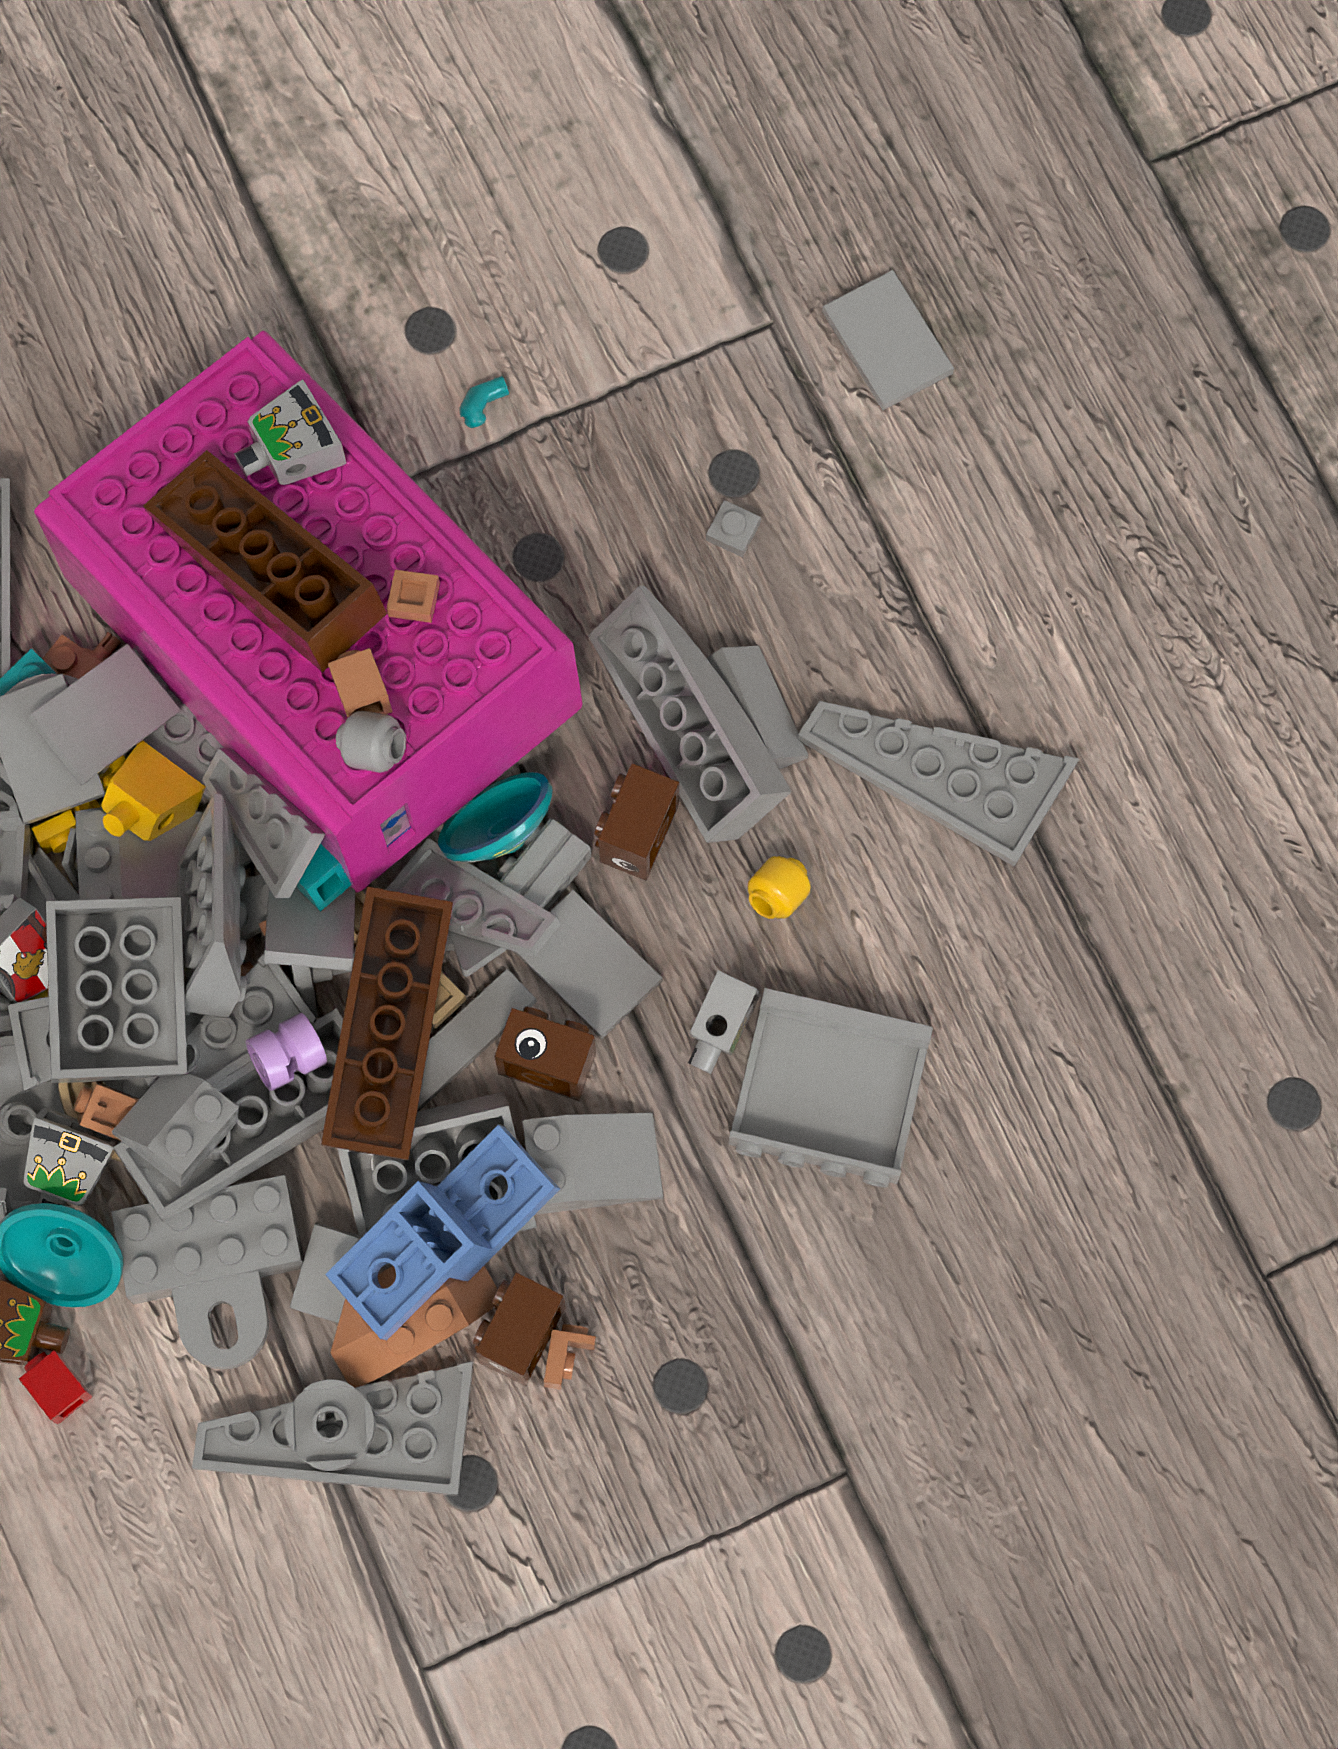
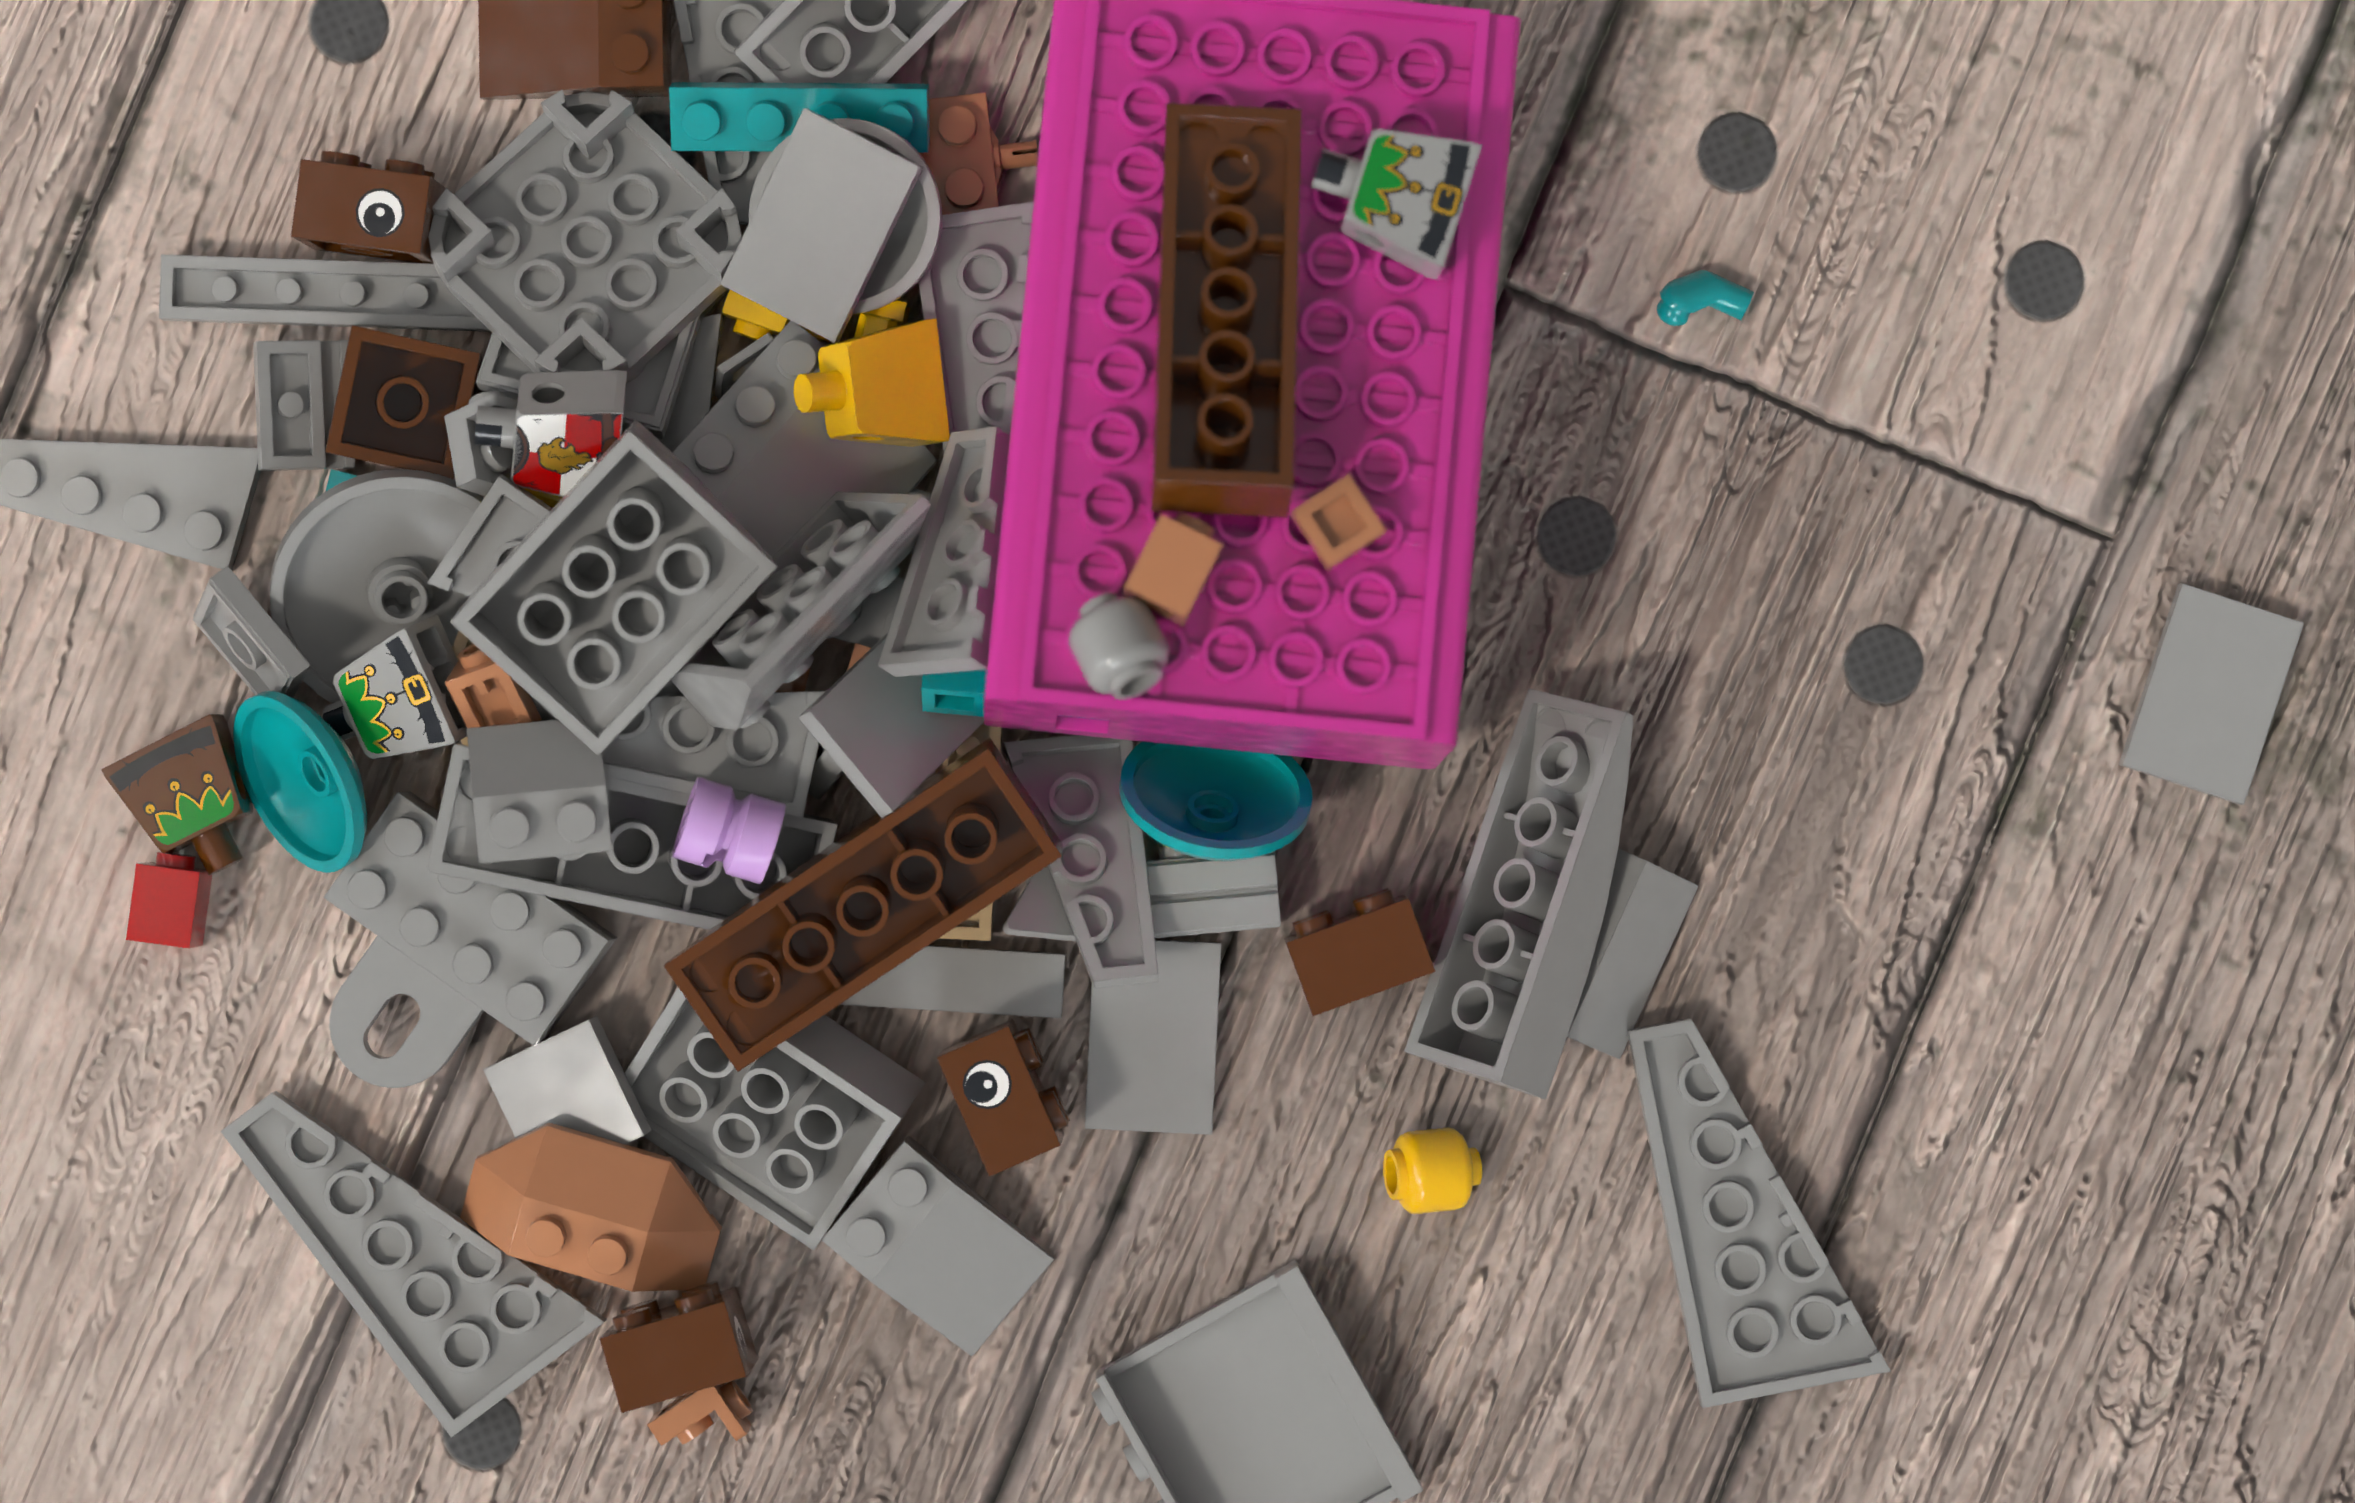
camera: 45 degrees right, 15 degrees up
light grey tile [27,644,181,786] -> none
light grey plate [285,1379,376,1471] -> none
medium blue bracket [325,1124,560,1340] -> none
light grey torso [688,970,761,1074] -> none
light grey plate [706,500,761,558] -> none

